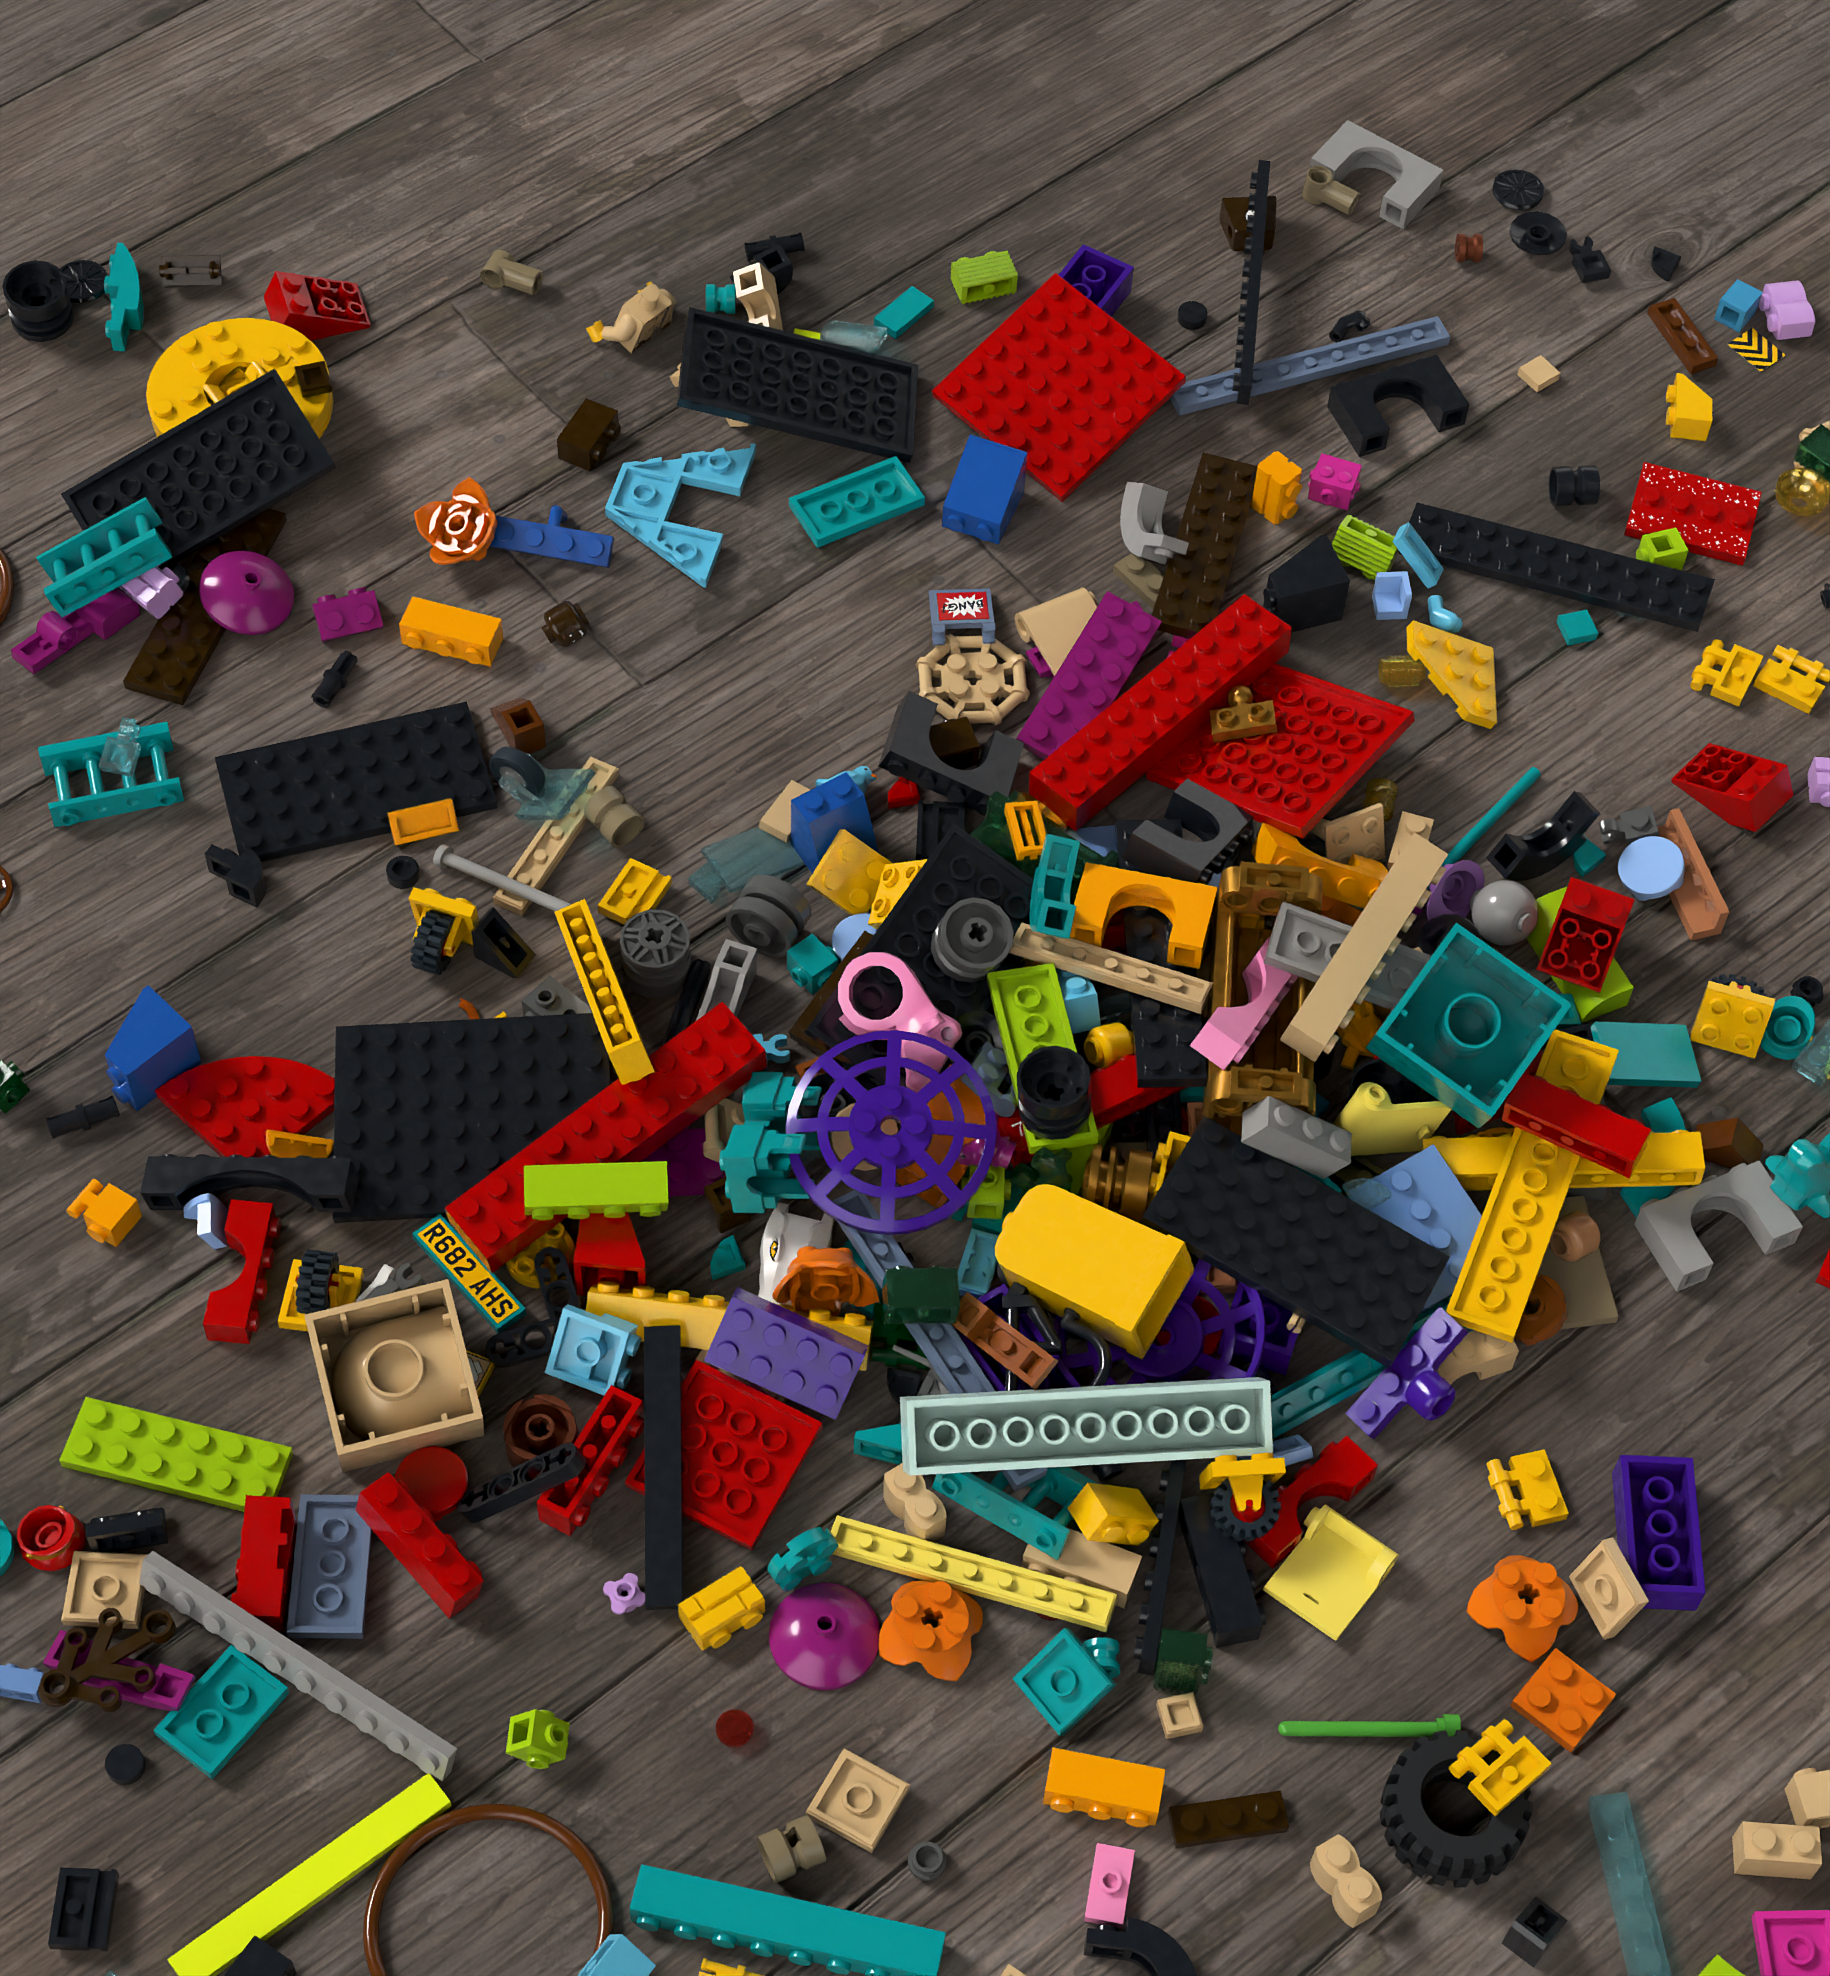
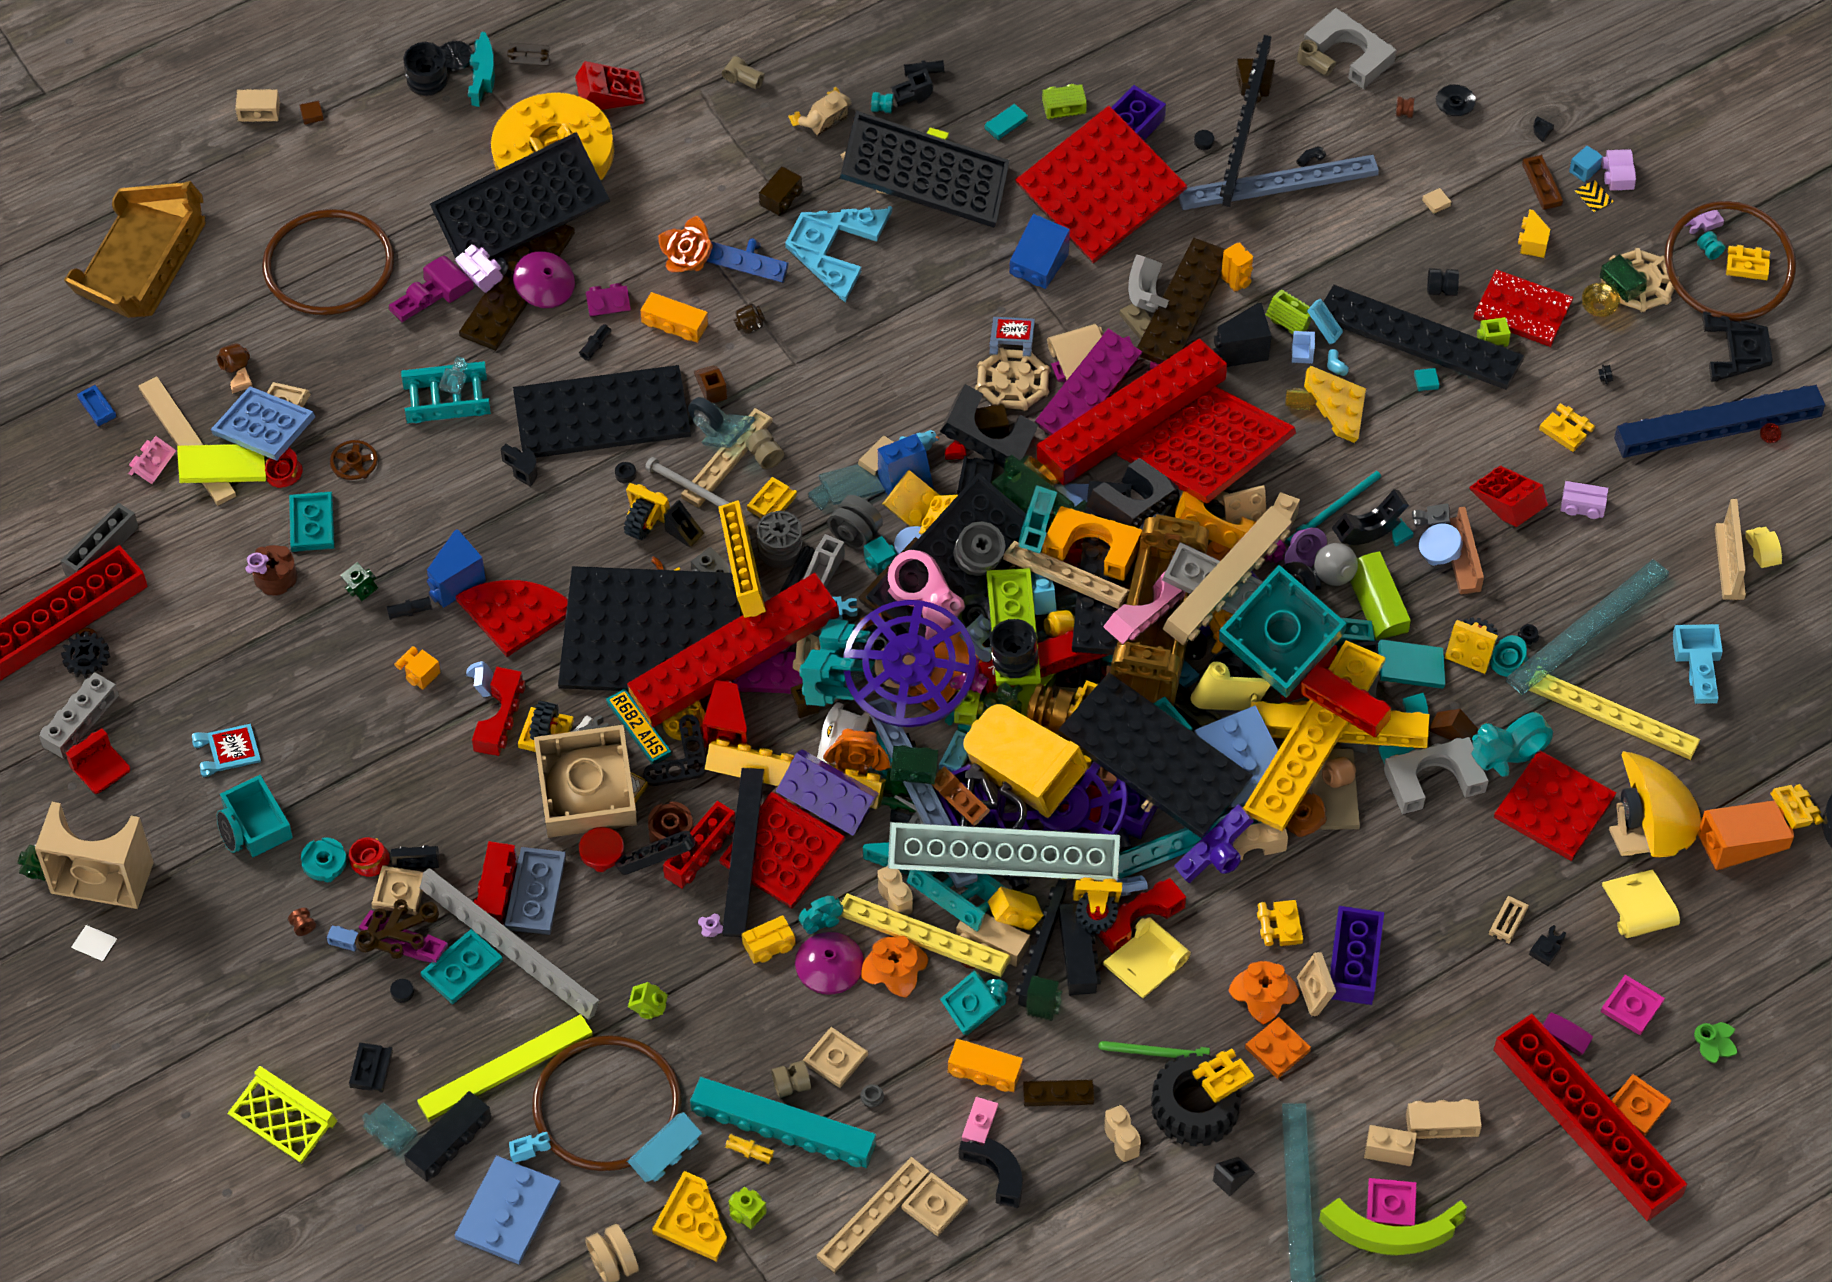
camera: 10 degrees right, 0 degrees up
teal fence [36,497,172,618] -> none
lime plate [59,1397,293,1512] -> none
black arch [140,1154,359,1212] -> none
light orange tile [266,1130,334,1158] -> none
dark brown tile [294,361,332,398] -> none
red brick [355,1472,484,1619] -> none
light orange tile [387,798,459,846] -> none
lime brick [524,1161,669,1220] -> none
medium azure plate [545,1304,641,1395] -> none
teal tile [710,1235,745,1281] -> none
clear red plate [716,1709,754,1747] -> none
tan arch [733,262,783,331] -> none
teal plate [789,456,925,548] -> none
clear light blue plate [820,320,888,353] -> none
light orange tile [1004,801,1047,861] -> none
tan tile [1156,1692,1203,1739] -> none
pearl gold plate [1209,685,1277,742] -> none
light grey brick [1241,1096,1352,1179] -> none
dark pink head [1307,453,1362,511] -> none
black arch [1327,355,1470,457] -> none
clear light blue tile [1342,1178,1392,1210] -> none
clear yellow wheel [1362,778,1398,822] -> none
black wheel [1492,169,1544,210] -> none
red slope [1536,877,1635,993] -> none
black plate [1569,236,1611,283] -> none
yellow plate [1690,639,1764,707] -> none

